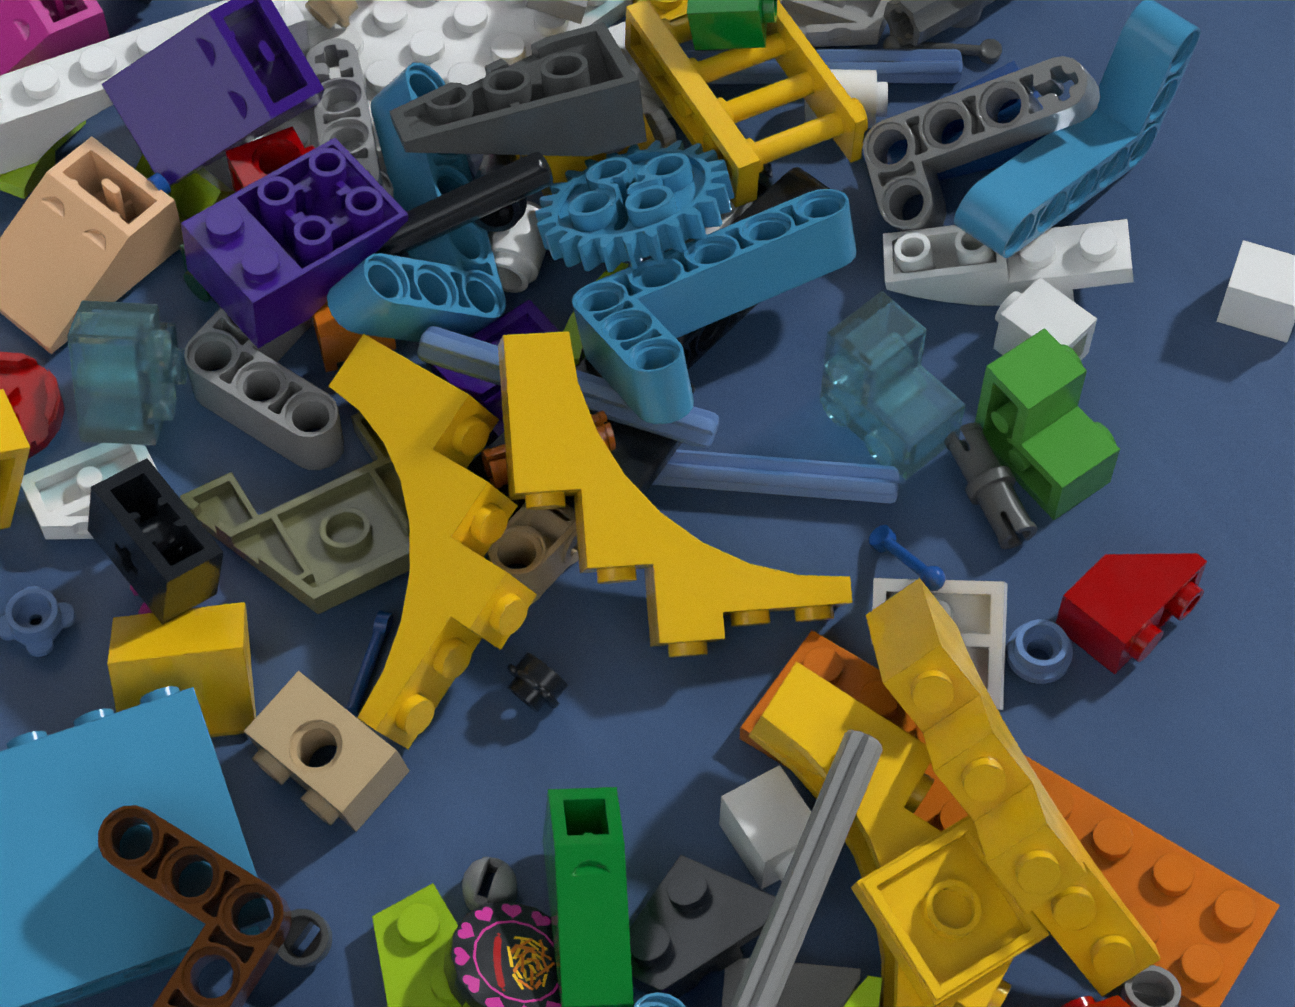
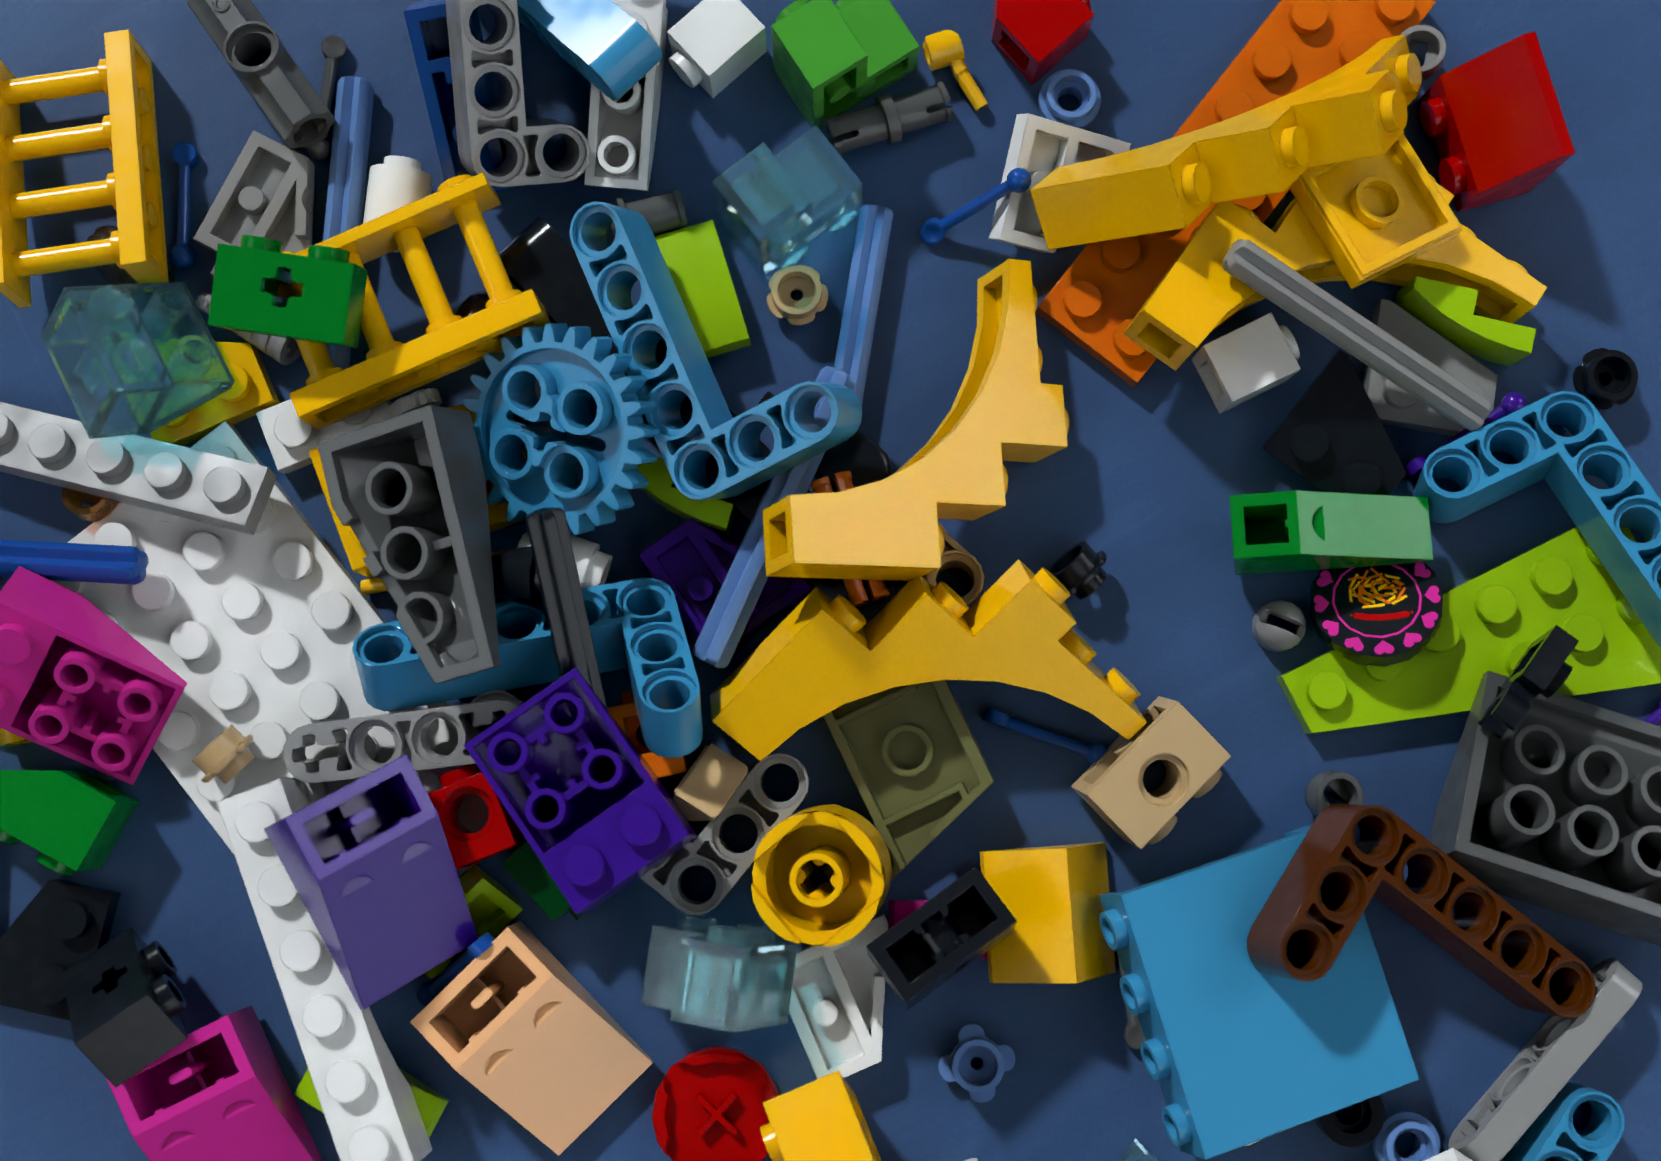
camera: 85 degrees left, 25 degrees up
none -> dark grey pin [610,188,688,239]
none -> lime slope [655,219,751,358]
none -> tan slope [673,743,748,821]
none -> yellow brick [751,804,893,947]
none -> tan plate [767,265,828,326]
none -> yellow hand [922,30,988,112]

